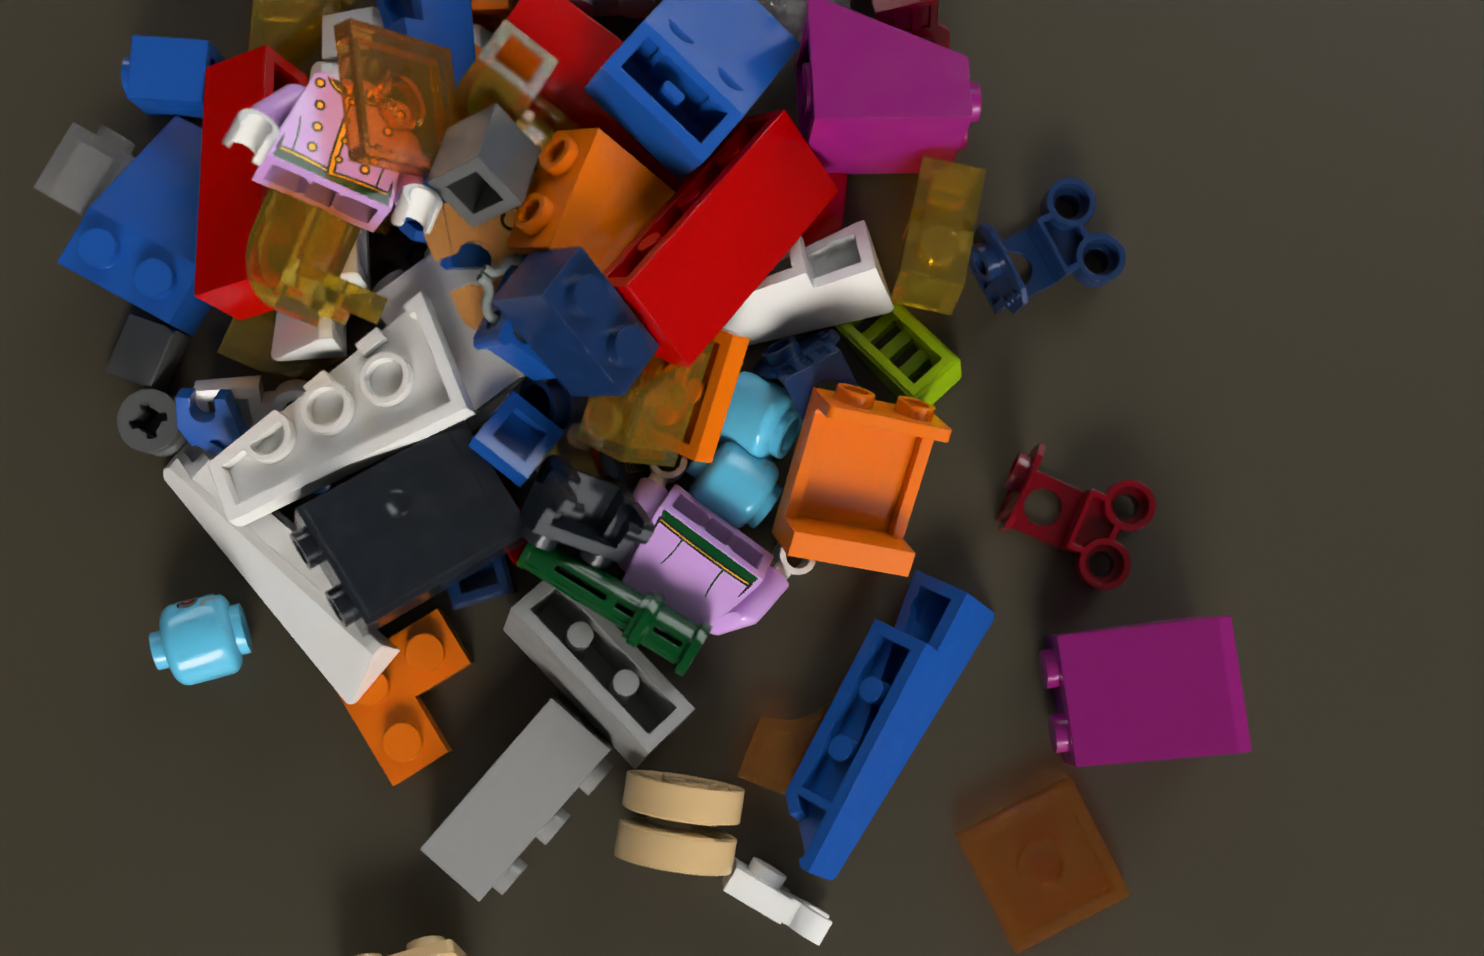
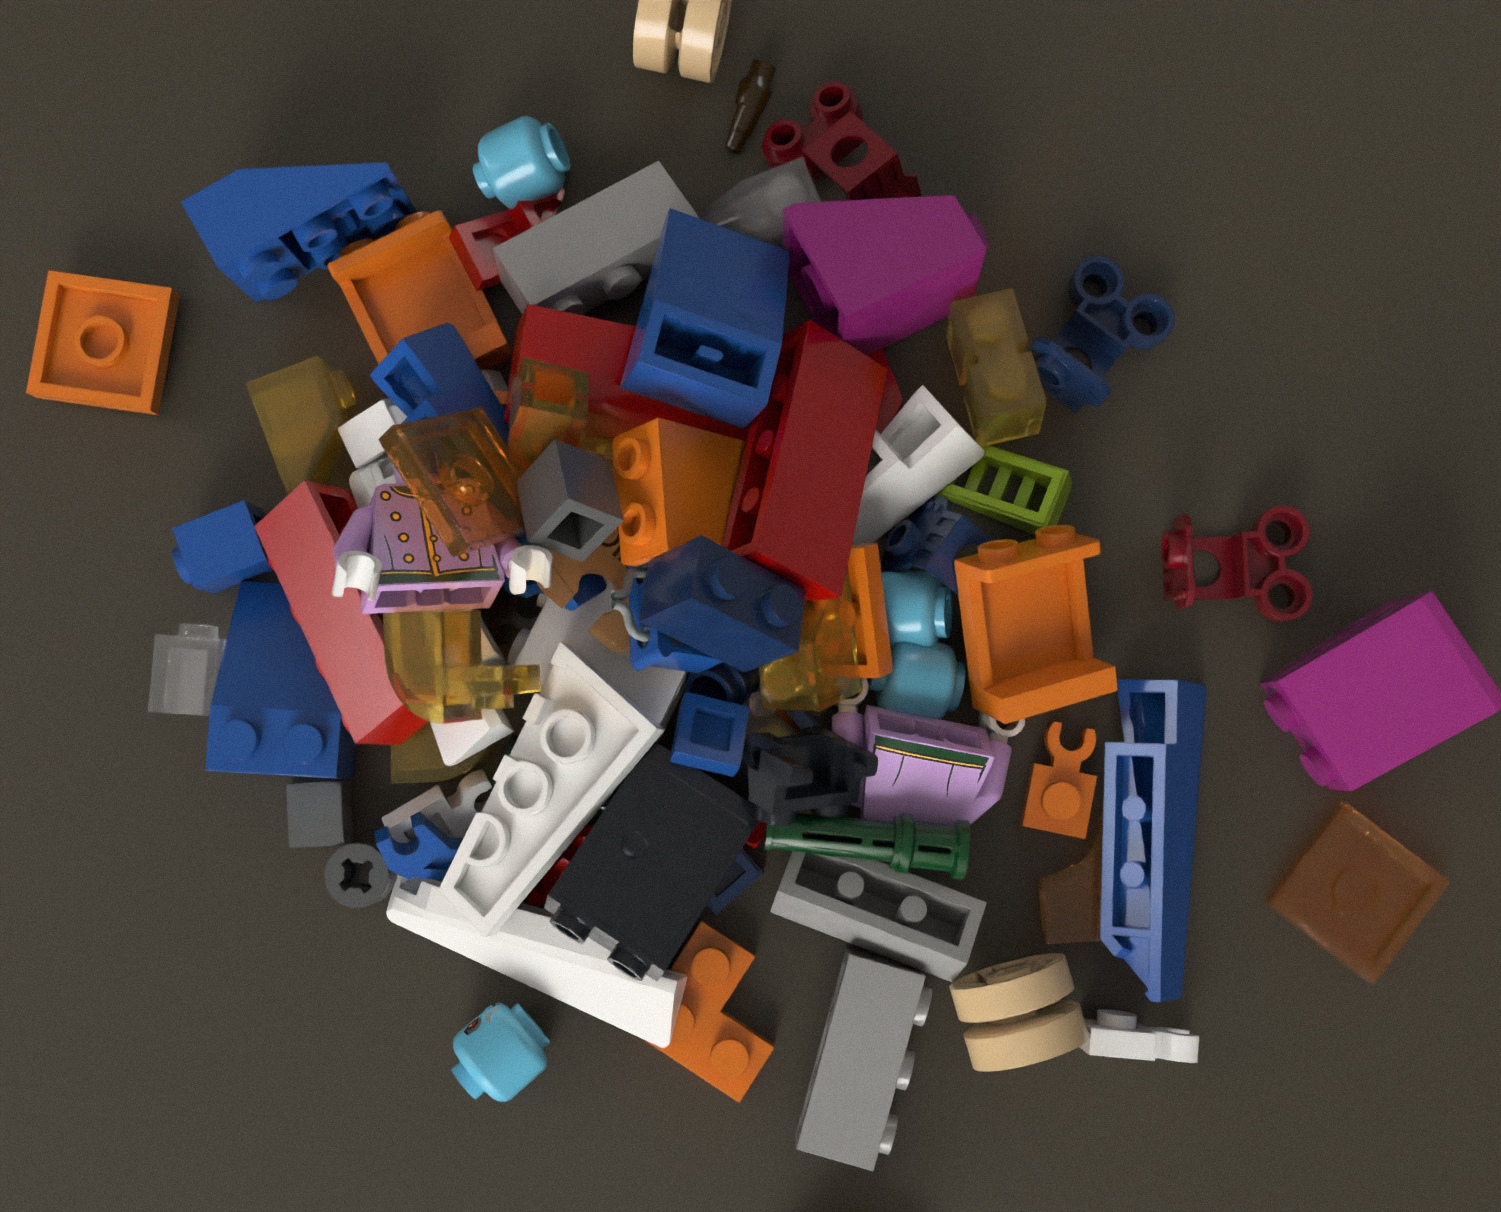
camera: 20 degrees left, 0 degrees up
none -> orange plate [1019,721,1097,839]

